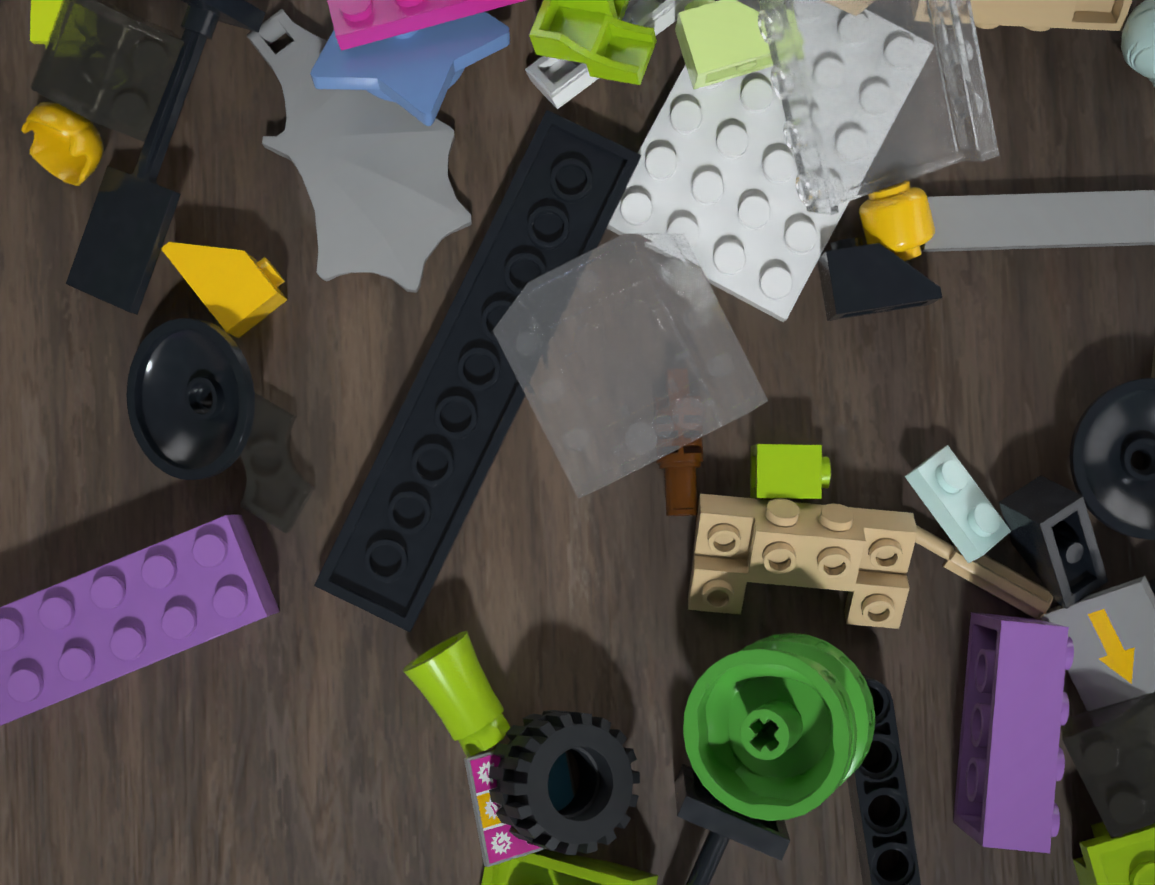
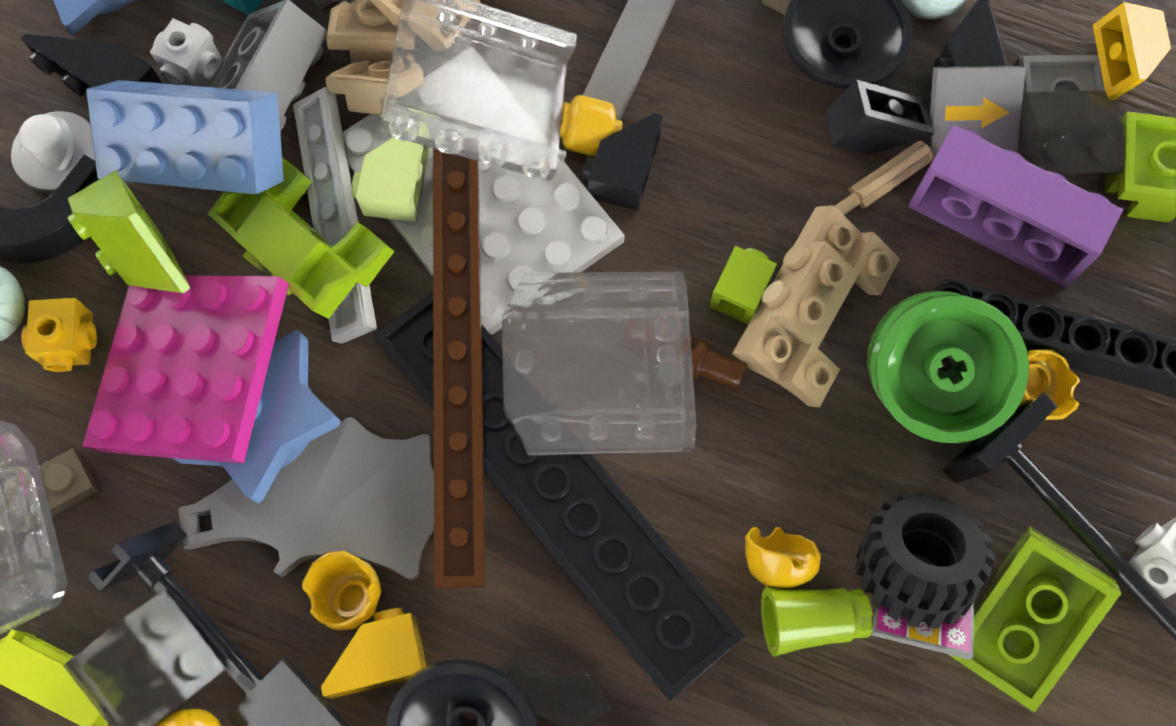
camera: 60 degrees left, 15 degrees down
light aqua plate [905,445,1011,563] -> none
none -> yellow hair [302,550,381,631]
none -> reddish brown plate [433,138,485,590]
none -> yellow hair [745,527,821,589]
none -> yellow hair [1021,349,1080,420]

